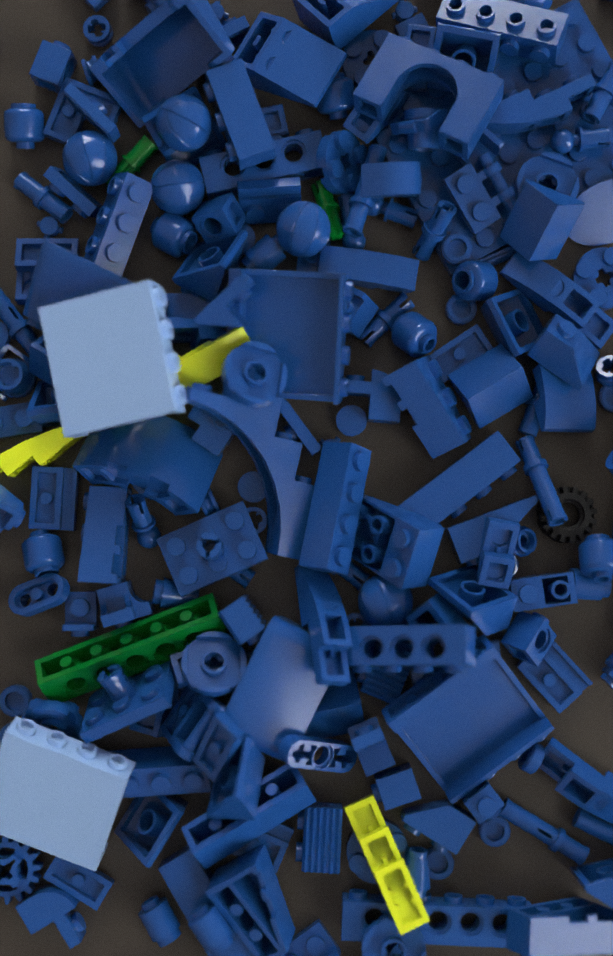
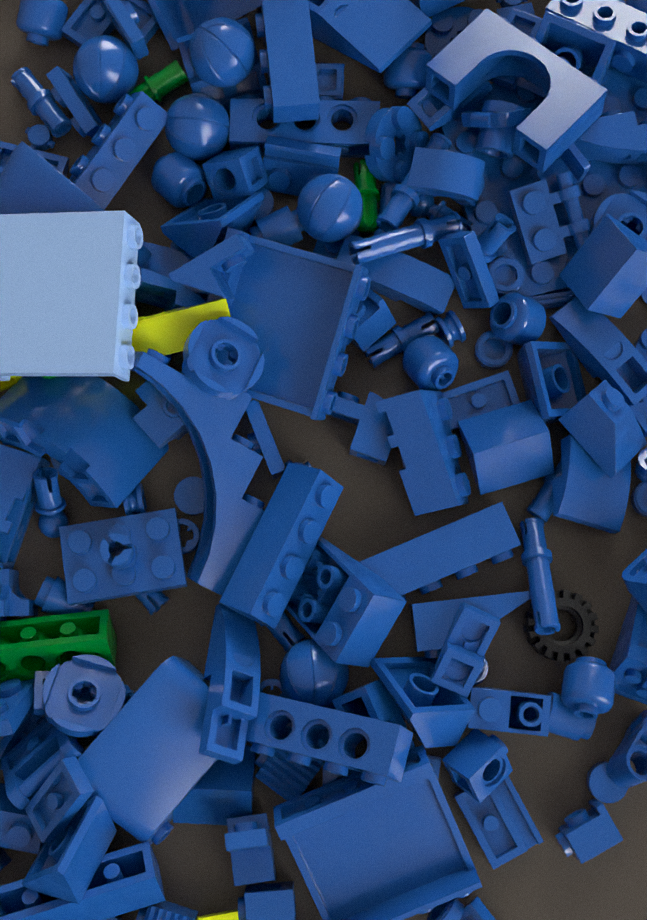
camera: 15 degrees right, 5 degrees down
blue brick [218,594,267,646] -> none
blue beam [278,734,357,773] -> none
blue tile [336,405,367,437] -> none
blue plate [514,526,537,557] -> none
none -> blue pin [348,211,463,265]
none -> blue bush [434,310,466,348]
none -> blue plate [438,230,500,309]

